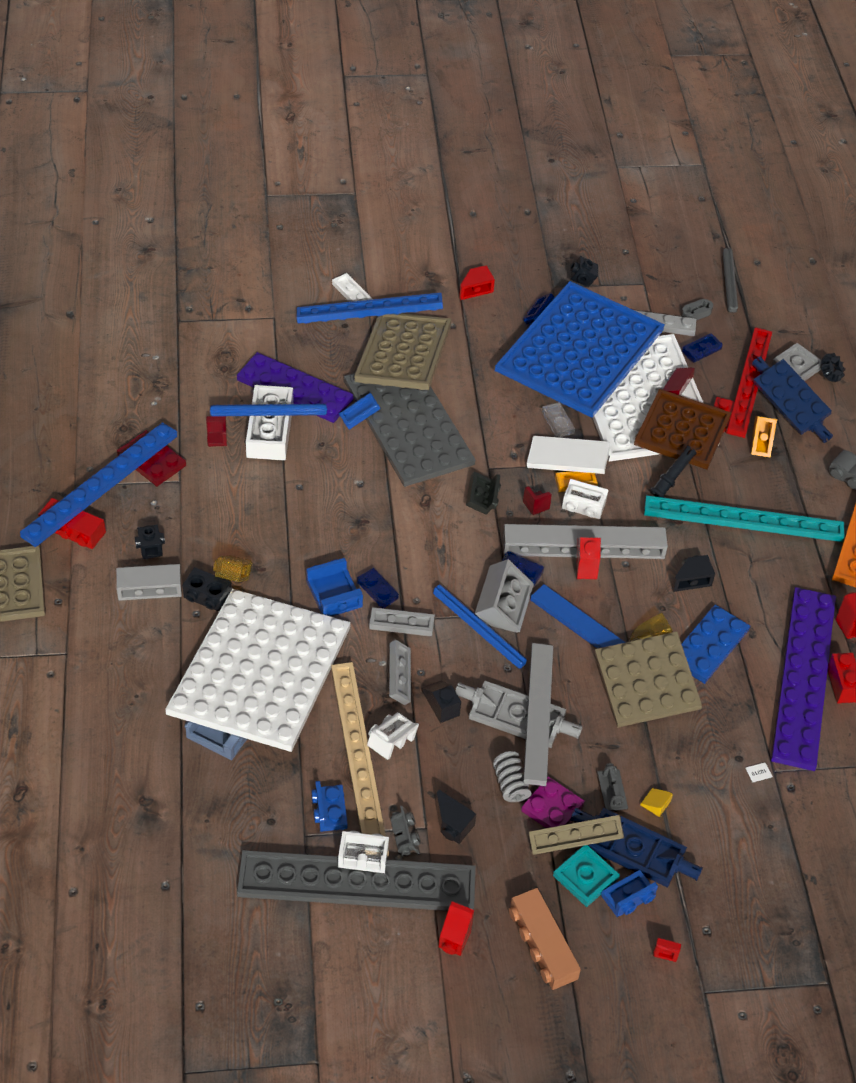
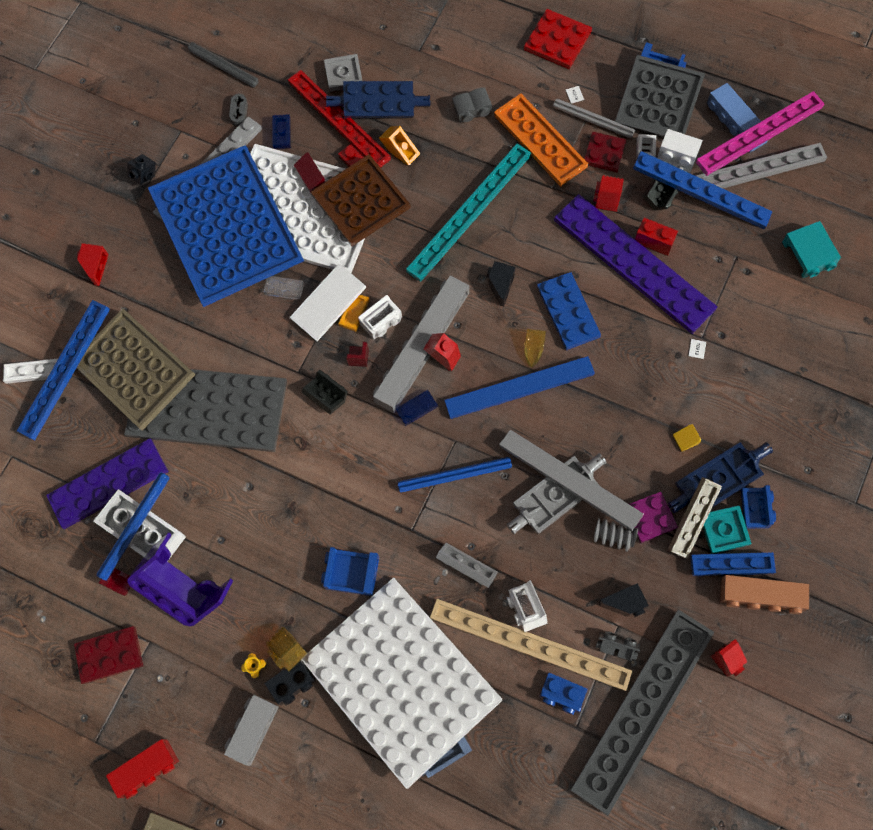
camera: 50 degrees left, 20 degrees up
blue plate [20,422,177,547] -> none
black brick [134,524,165,559] -> none
white window [338,831,389,873] -> none
blue tile [339,392,381,430] -> none
clear blue plate [357,568,399,609] -> none
light grey plate [369,607,435,636] -> none
black slope [421,681,461,723] -> none
light grey slope [475,559,534,633] -> none
clear blue plate [523,293,555,324] -> none
dark tan plate [595,632,702,728] -> none
dark grey hinge [597,763,628,811] -> none
black pin [649,446,697,498] -> none
red tile [653,938,681,962] -> none
black gear [821,353,846,382] -> none
none -> dark purple windscreen [128,532,233,626]
none -> yellow plate [241,653,266,678]
none -> blue plate [690,552,776,576]

